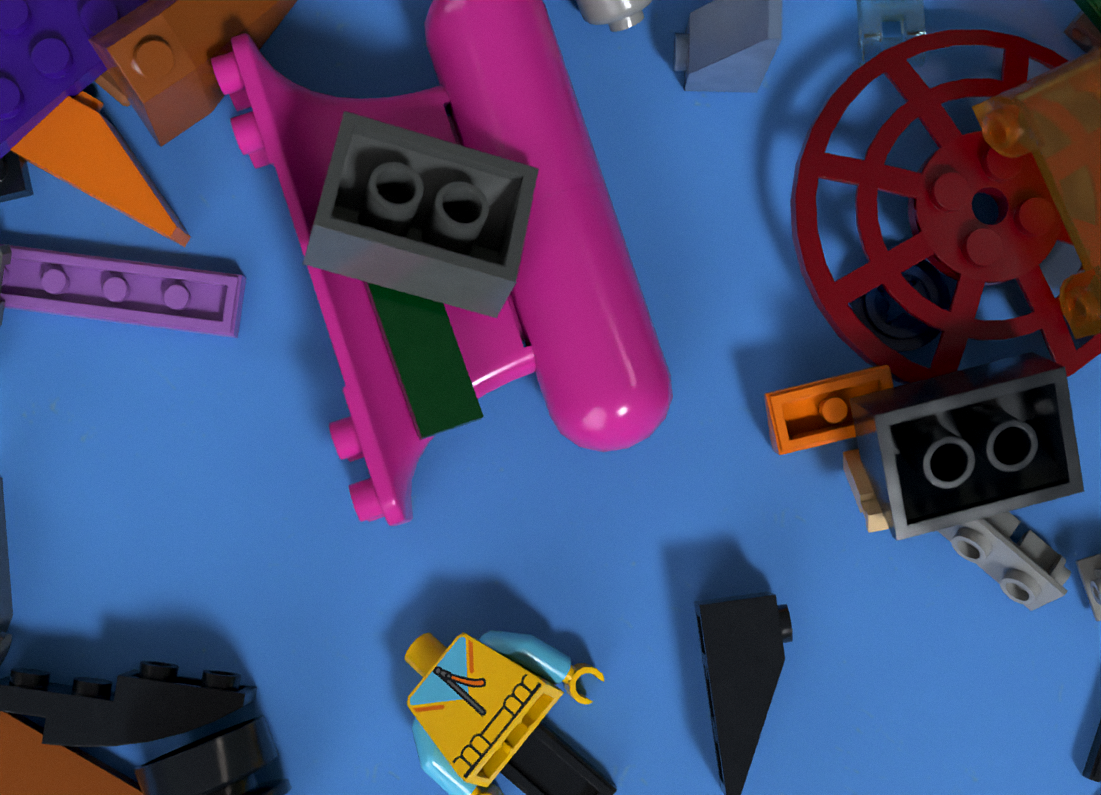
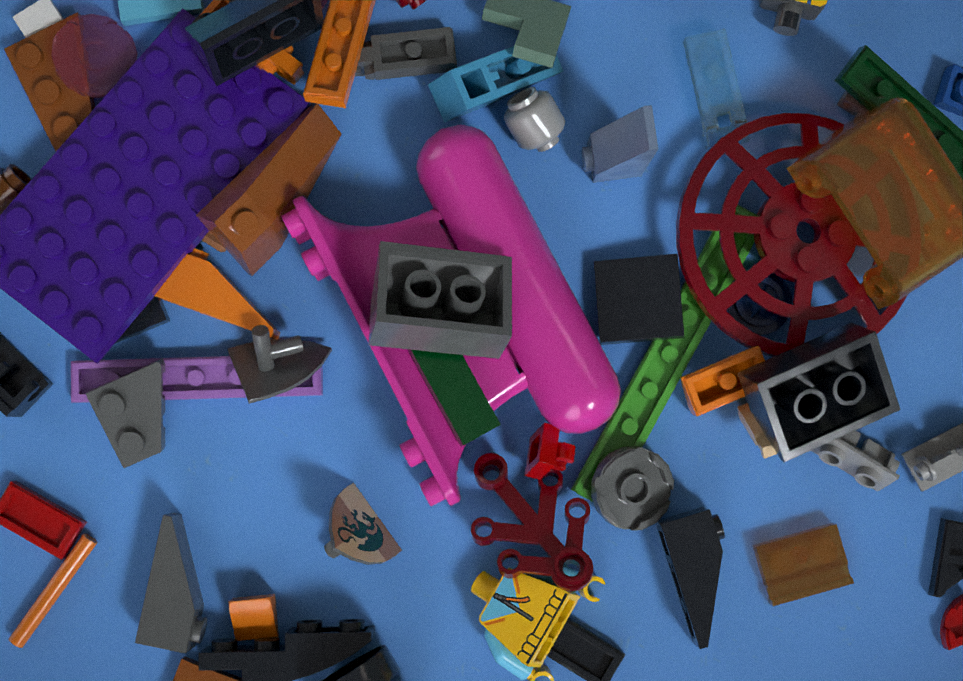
camera: 15 degrees left, 0 degrees up
none -> dark grey shield [227,325,332,404]
none -> orange slope [228,594,279,641]
none -> shield [324,483,402,565]
none -> dark red plant [471,453,593,591]
none -> red tile [524,422,576,480]
none -> bright green tile [570,205,757,502]
none -> dark grey tile [591,446,674,531]
none -> black tile [594,254,685,345]
none -> clear orange plate [752,523,854,606]

